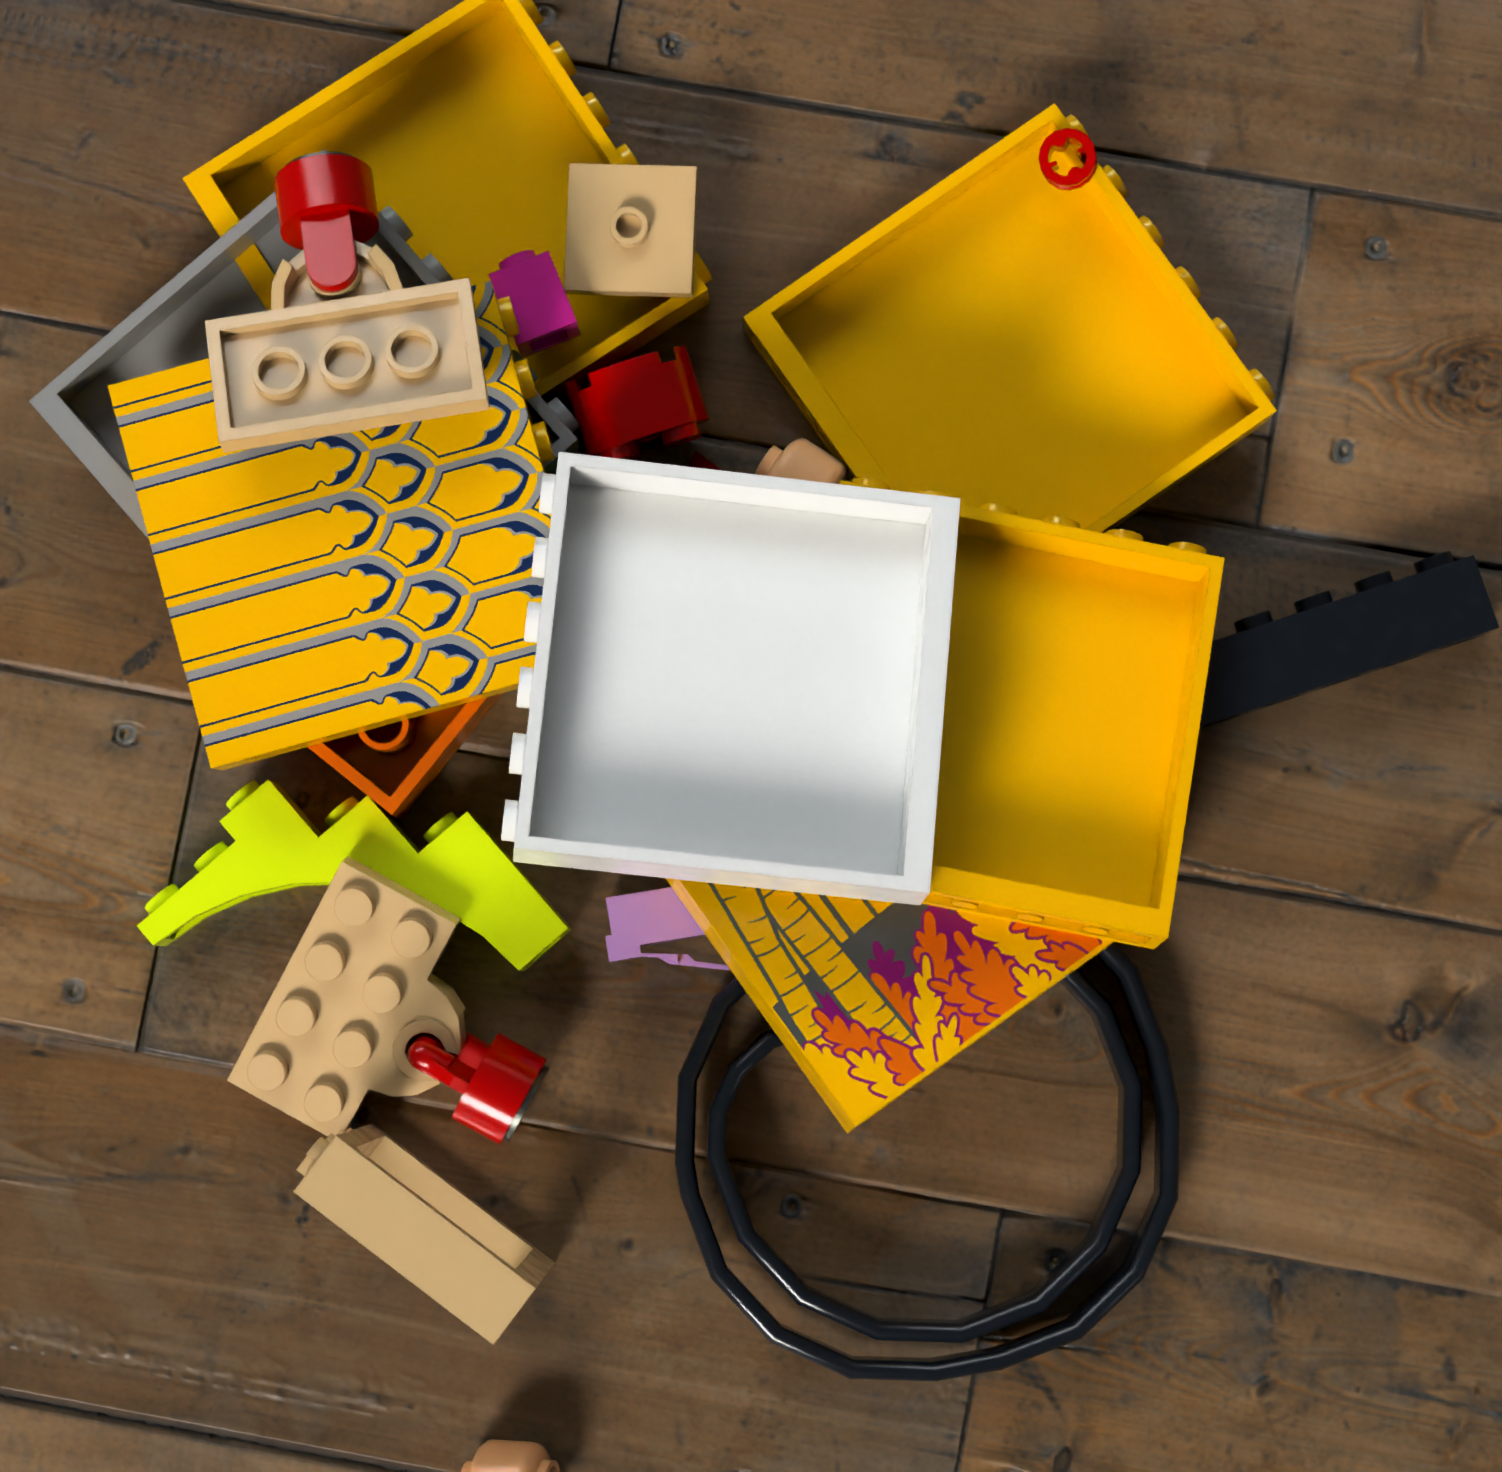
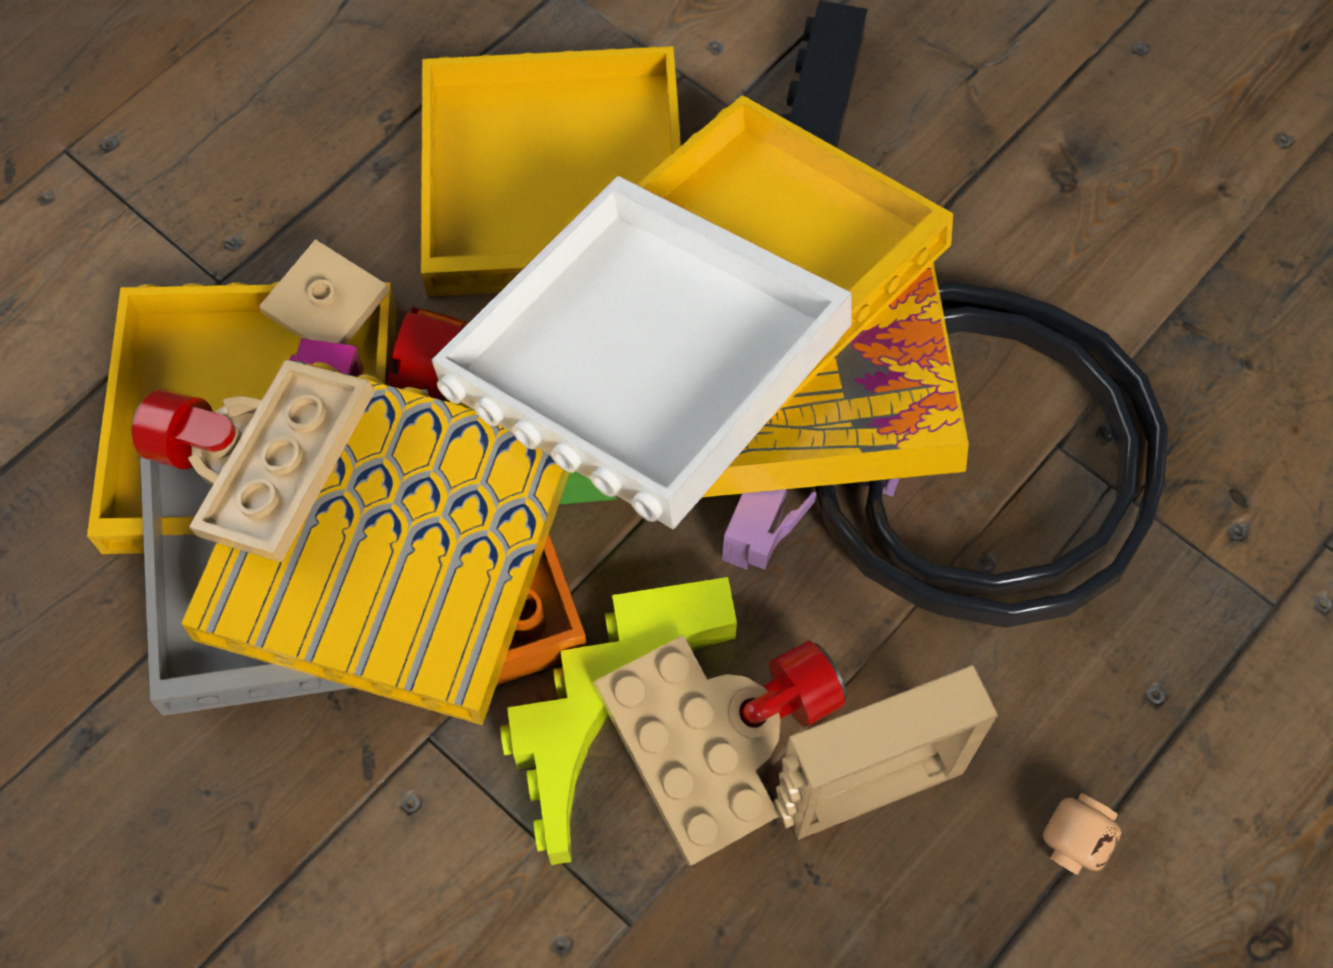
camera: 60 degrees left, 20 degrees down
red bush [1038,128,1098,191] -> none

